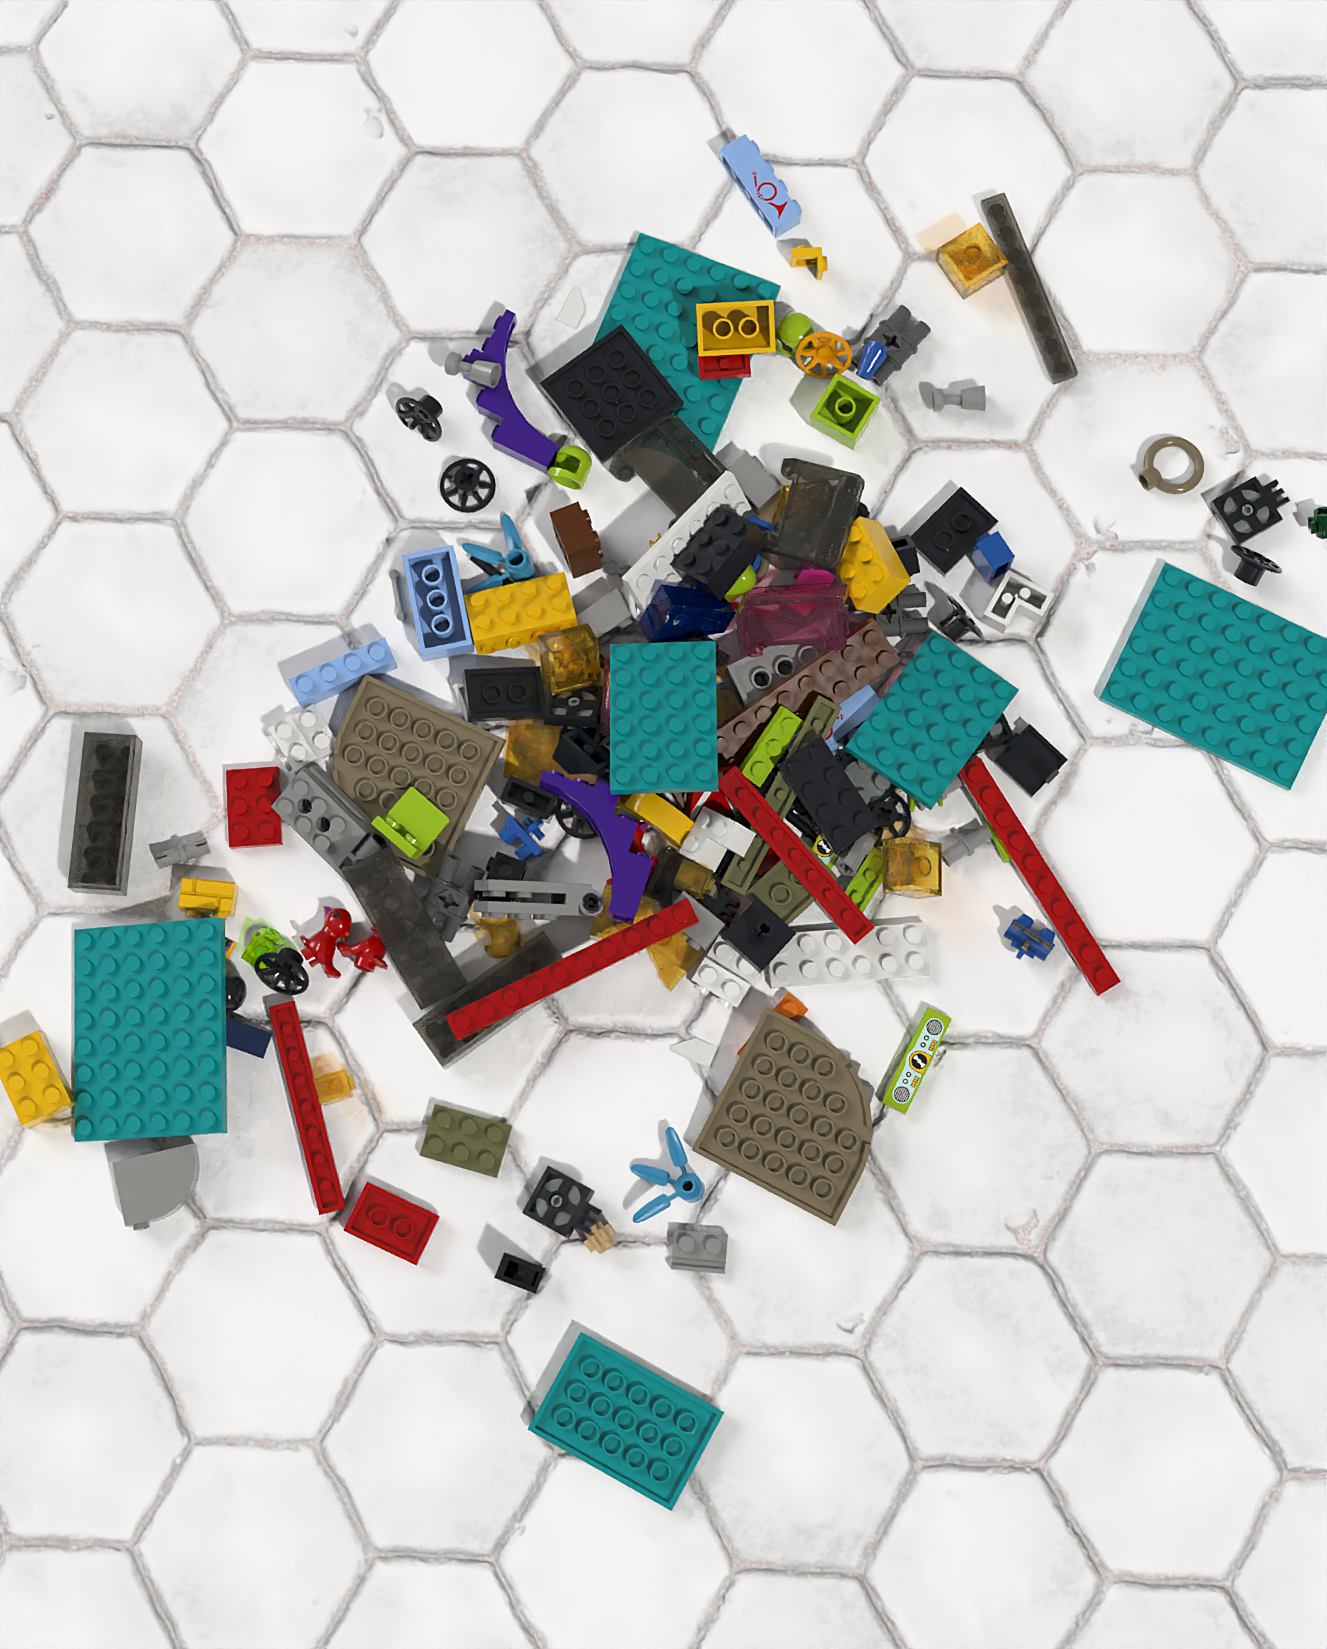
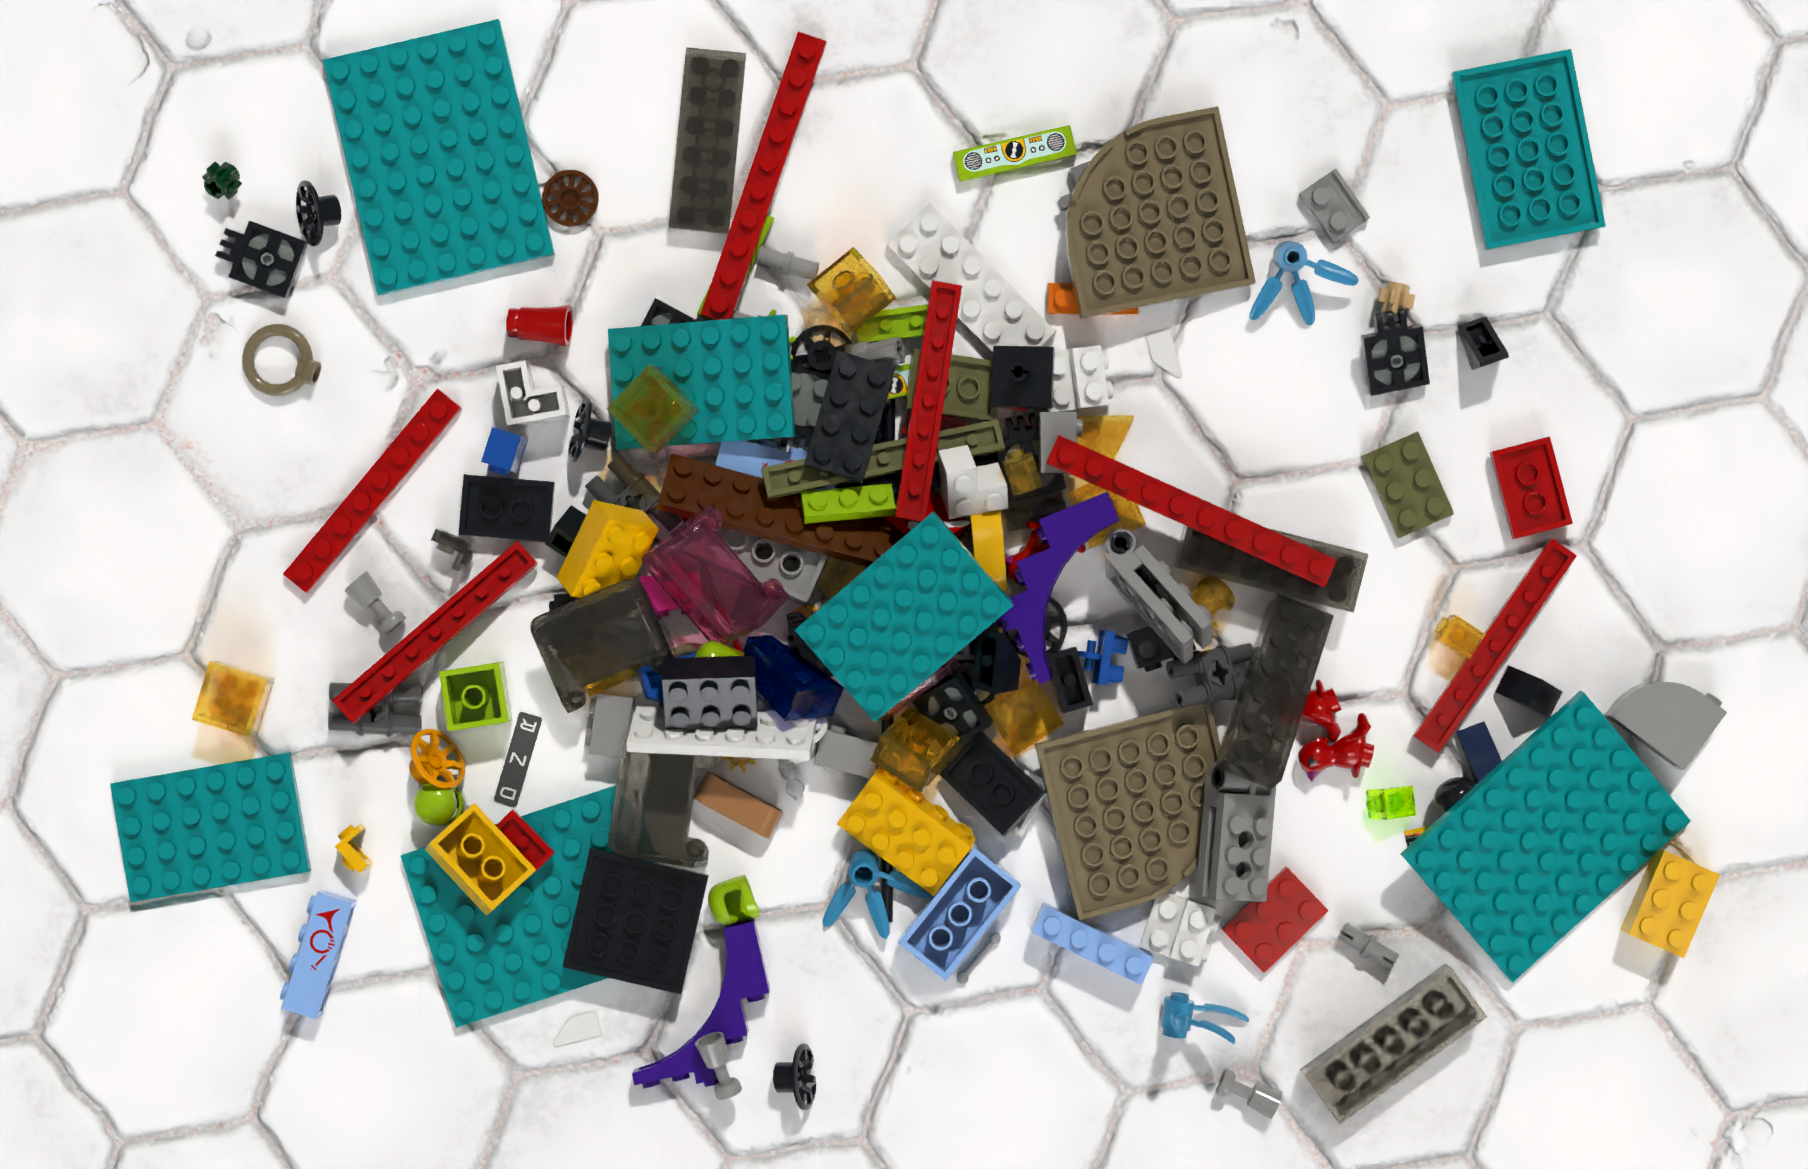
camera: 135 degrees left, 10 degrees up
yellow brick [178,877,239,921] -> none
black wheel [254,947,310,995] -> none
lime bracket [371,787,450,860] -> none
black wheel [440,459,496,513] -> none
reddish brown brick [549,501,604,579] -> none
blue cone [856,340,888,381] -> none
clear smoke plate [980,192,1078,385] -> none
black piece [993,724,1068,798] -> none
blue hips [1003,914,1056,961] -> none
none -> teal plate [110,752,311,903]
none -> red plate [283,388,462,593]
none -> red plate [332,541,538,725]
none -> clear smoke bracket [431,529,474,571]
none -> dark grey sticker [494,712,542,807]
none -> red plant [506,305,573,347]
none -> reddish brown wheel [542,170,599,227]
none -> clear yellow brick [607,365,700,453]
none -> clear smoke plate [669,47,747,234]
none -> medium nougat beam [693,771,784,839]
none -> dark azure plant [1161,992,1249,1044]
none -> light grey piece [1215,1069,1282,1119]
none -> black slope [1495,665,1562,719]

